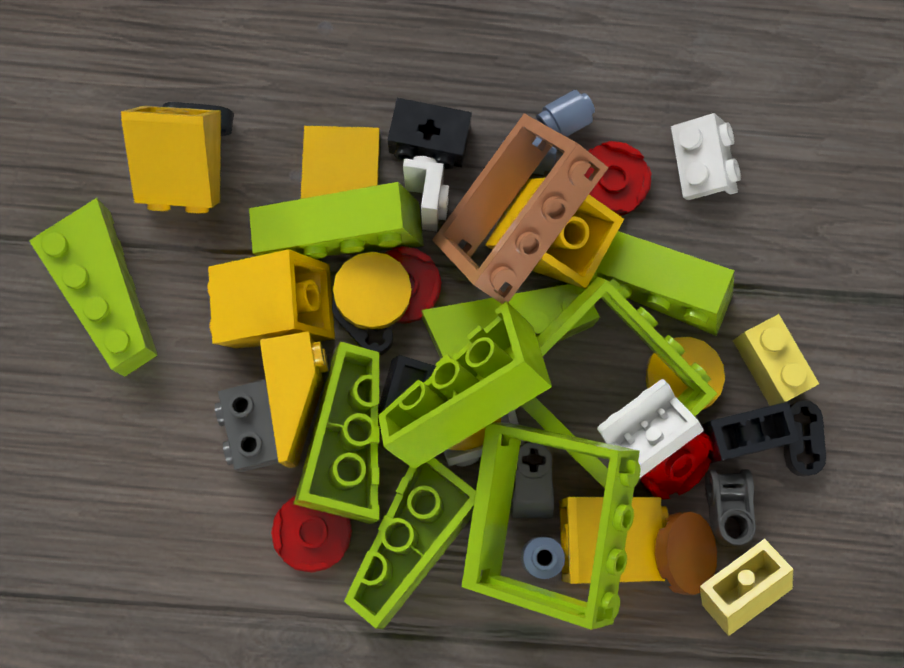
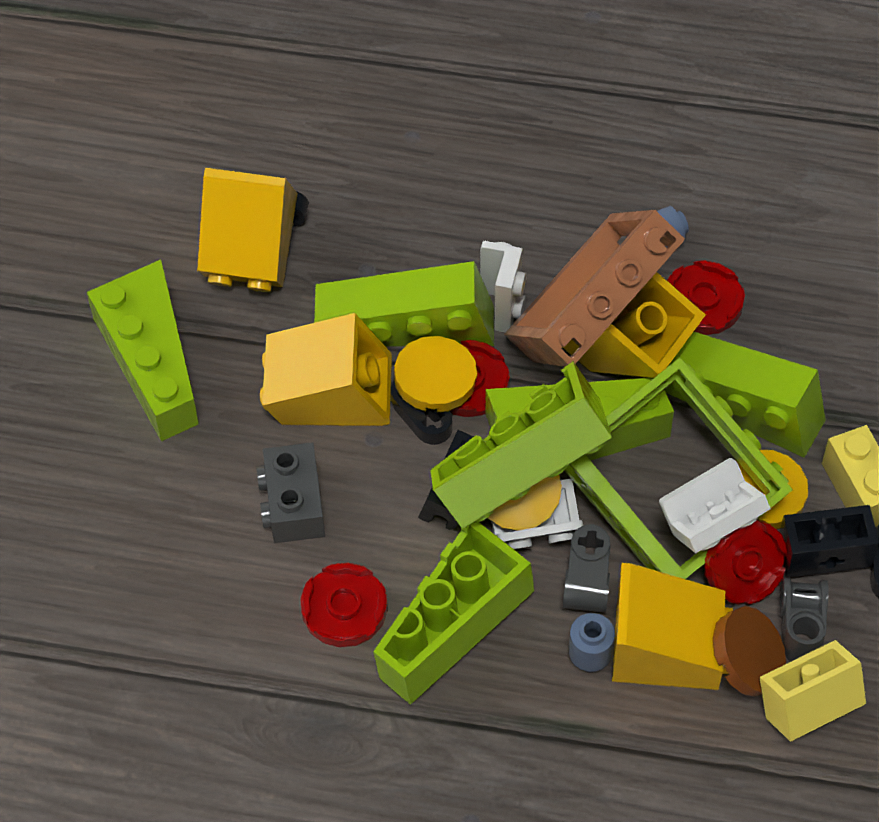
camera: 10 degrees right, 20 degrees down
yellow slope [260,331,329,468] -> none
lime wedge [294,341,379,524] -> none
yellow tile [301,126,380,199] -> none
black brick [387,97,472,169] -> none
lime window [462,422,641,630] -> none
white bracket [671,113,741,200] -> none

